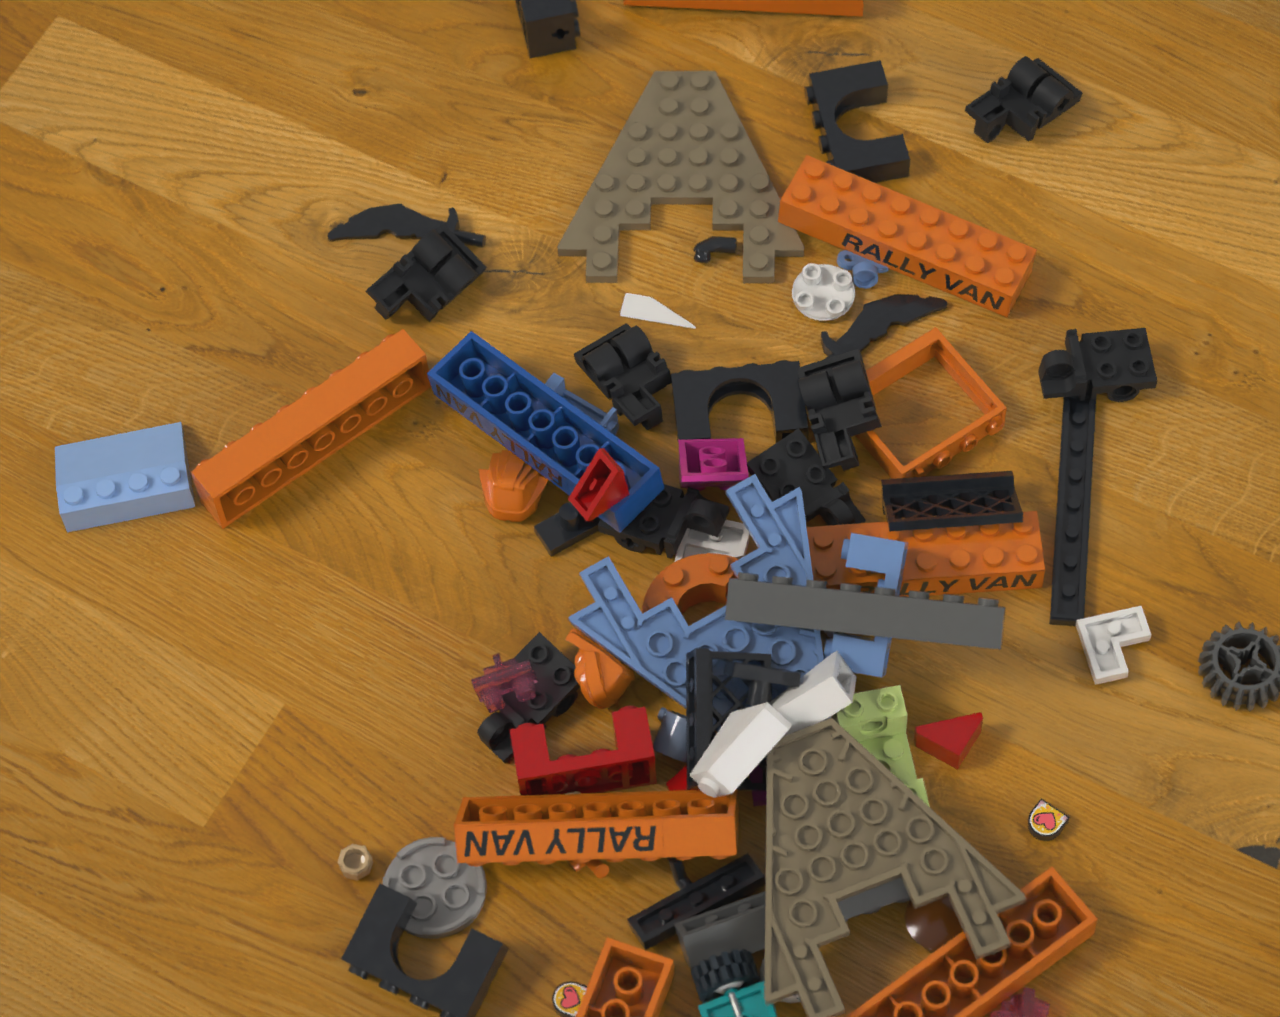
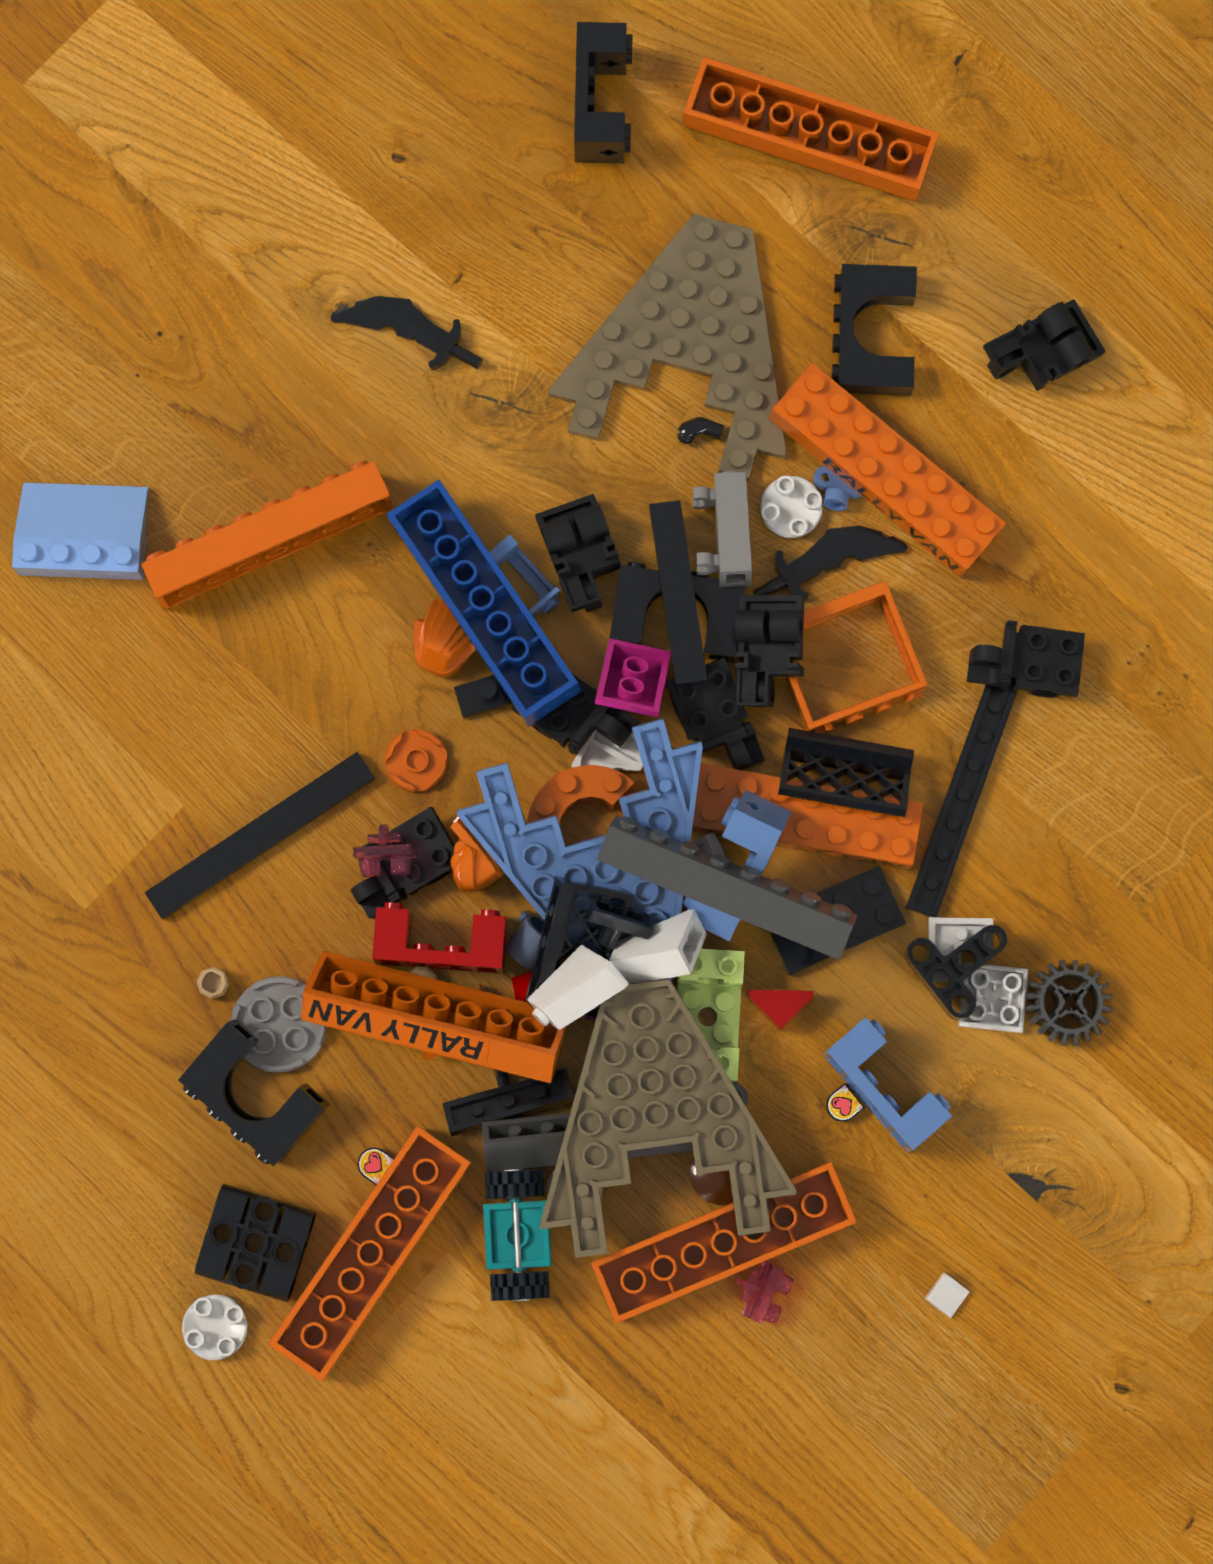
camera: 10 degrees right, 20 degrees up
black plate [366,223,487,322] -> none
red slope [568,448,630,521] -> none
white sticker [620,293,696,329] -> none
none -> black tile [144,752,375,920]
none -> orange tile [385,729,448,793]
none -> black tile [649,500,708,687]
none -> light grey brick [693,470,752,587]
none -> black plate [769,865,906,976]
none -> medium blue plate [823,1017,952,1152]
none -> black beam [905,925,1007,1021]
none -> white slope [924,1272,969,1318]
none -> white tile [958,962,1029,1033]

